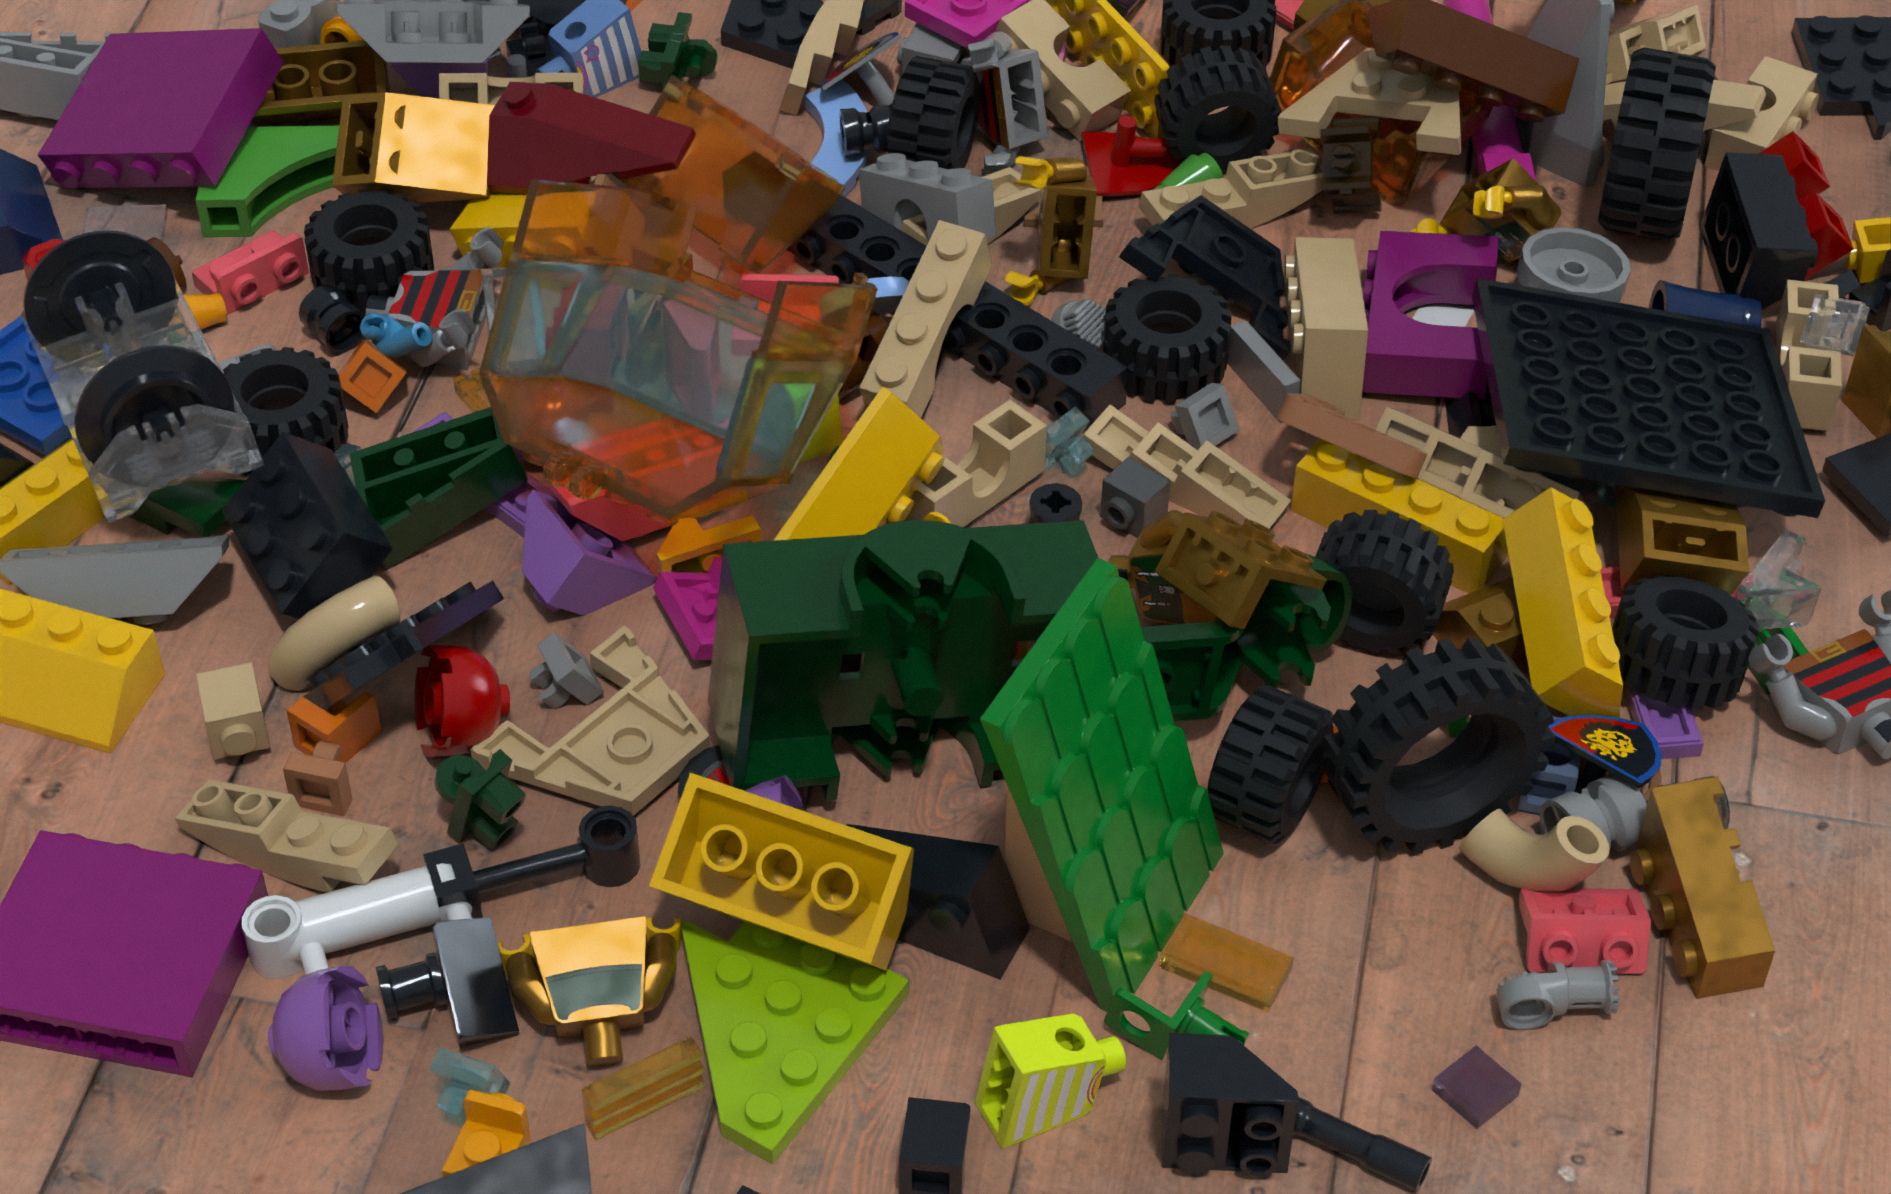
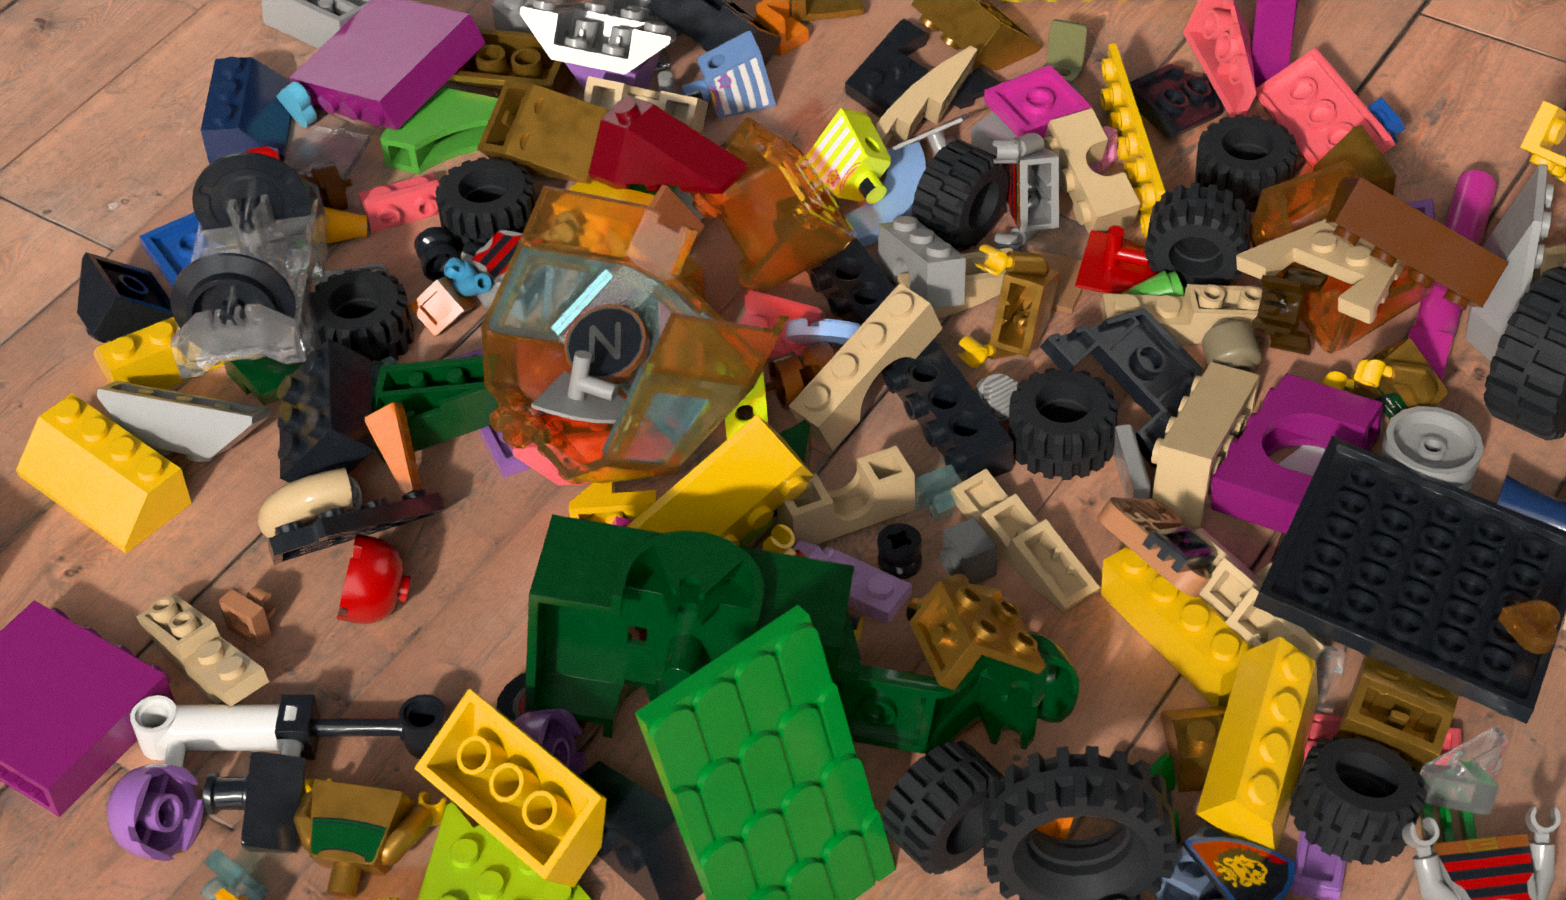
camera: 25 degrees right, 0 degrees up
tan brick [196,662,270,760] -> none
orange panel [286,692,382,763] -> none
dark green hips [434,749,526,851] -> none
tan wing [470,625,710,816] -> none
black tile [506,22,554,77] -> none
medium lavender slope [522,489,657,616] -> none
light grey tile [529,632,604,709] -> none
dark green hips [638,12,718,100] -> none
black wheel [839,105,890,156] -> none
light grey tile [1170,383,1240,450] -> none
black tyre [1315,510,1454,654] -> none
none -> medium azure tile [276,81,317,128]
none -> orange slope [364,402,422,494]
none -> light grey shield [531,350,641,424]
none -> black tile [564,305,650,385]
none -> neon yellow torso [800,108,891,204]
none -> black tile [1142,526,1218,573]
none -> dark tan head [1202,318,1262,373]
none -> clear orange tile [1498,600,1560,654]

